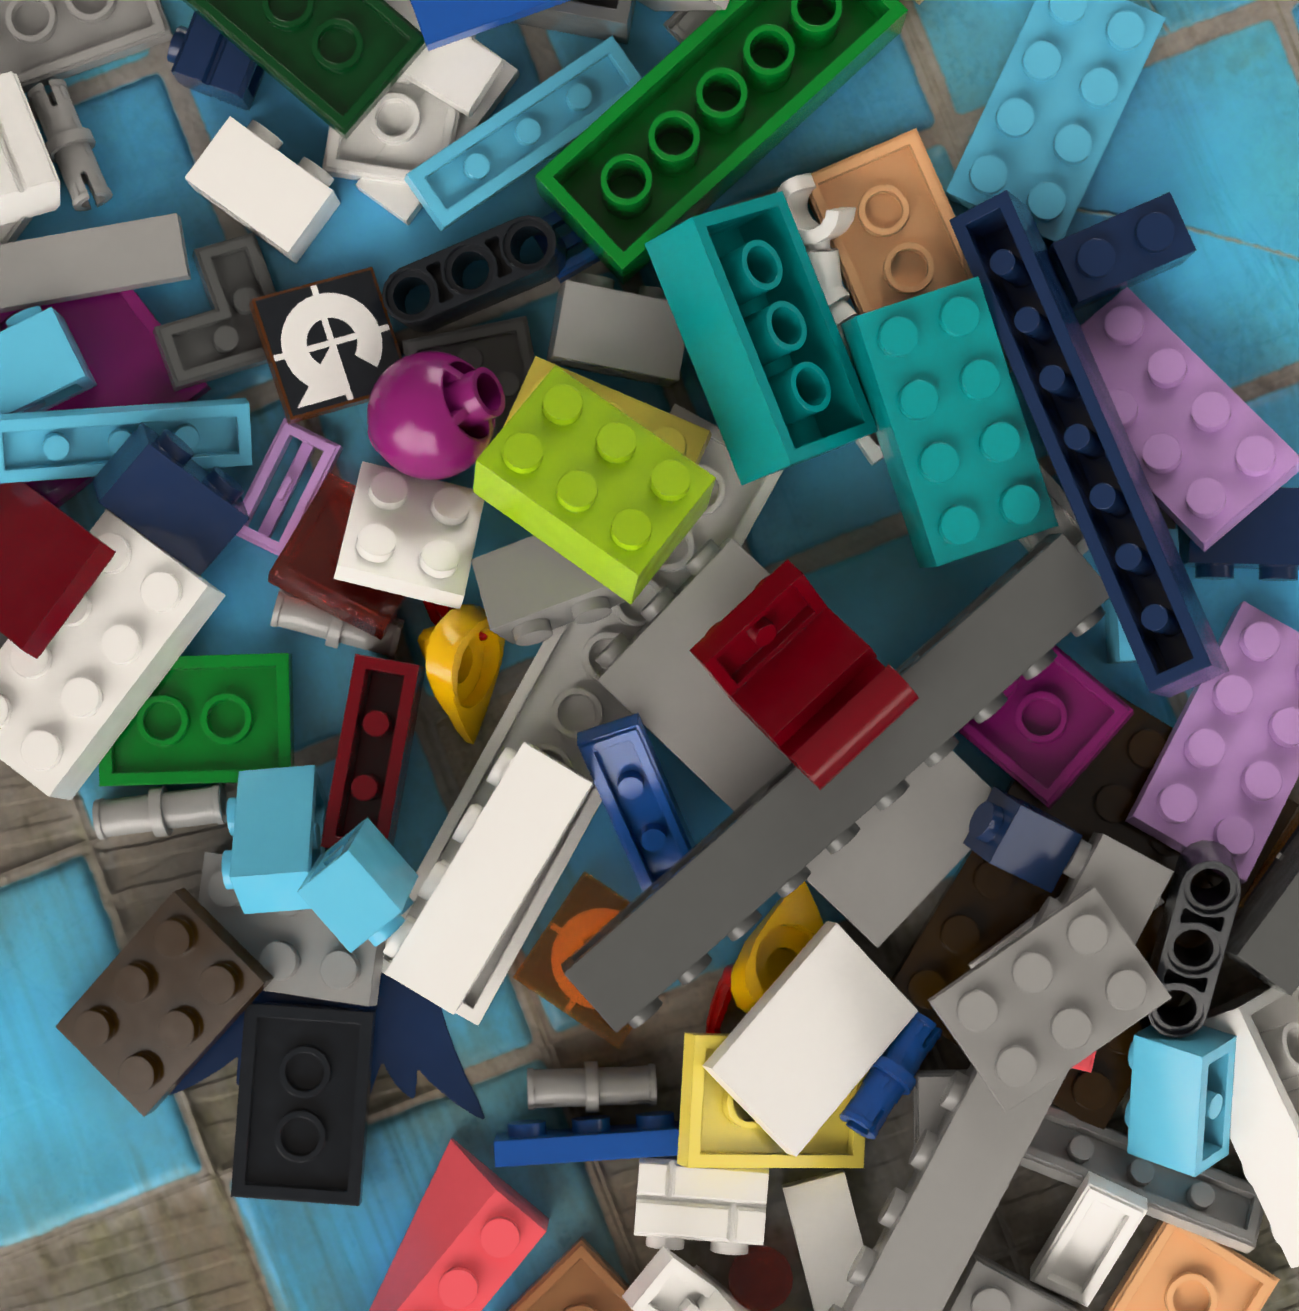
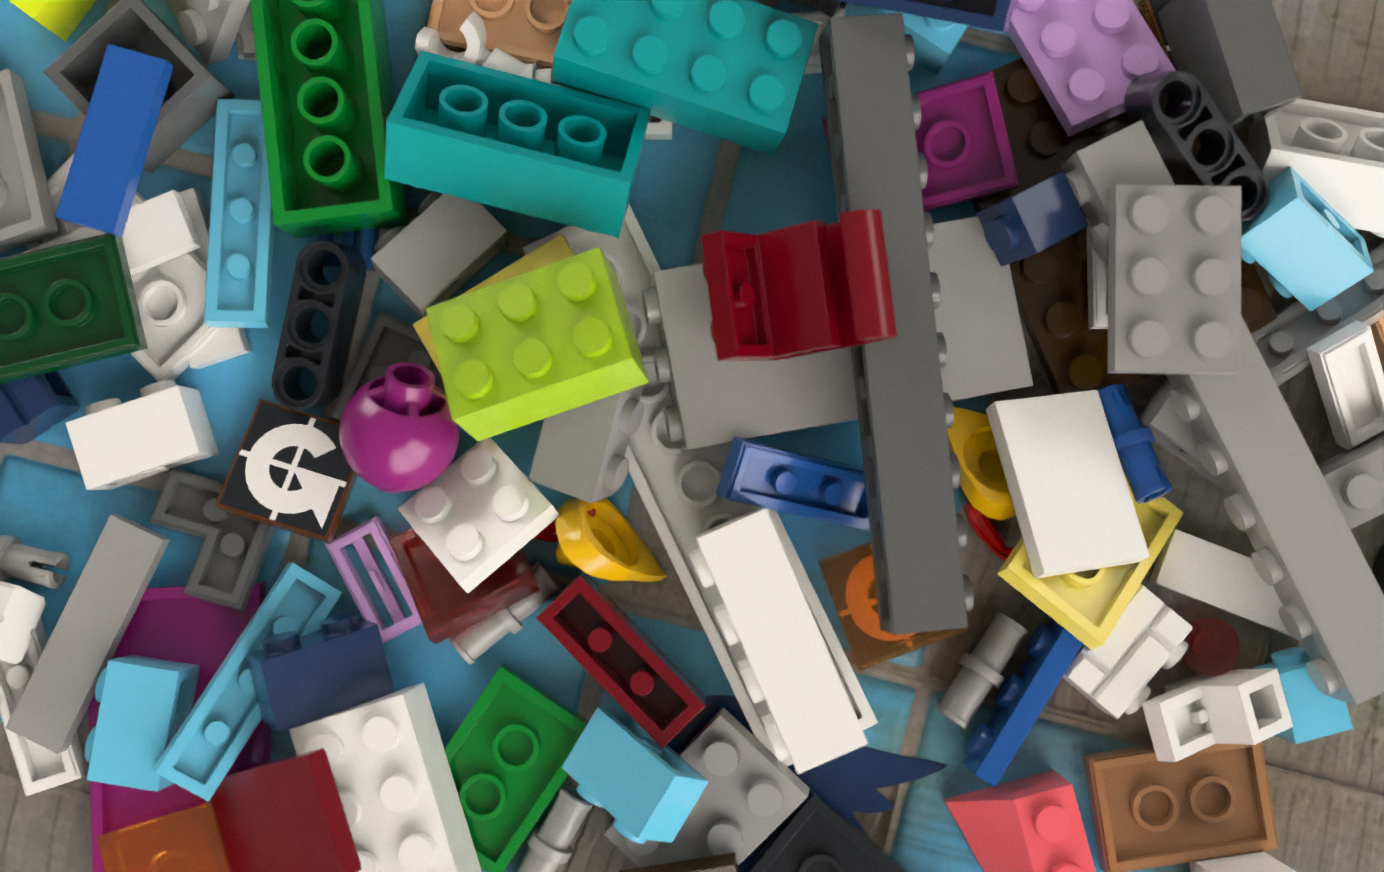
camera: 55 degrees left, 0 degrees up
medium azure brick [297,817,418,953] -> none

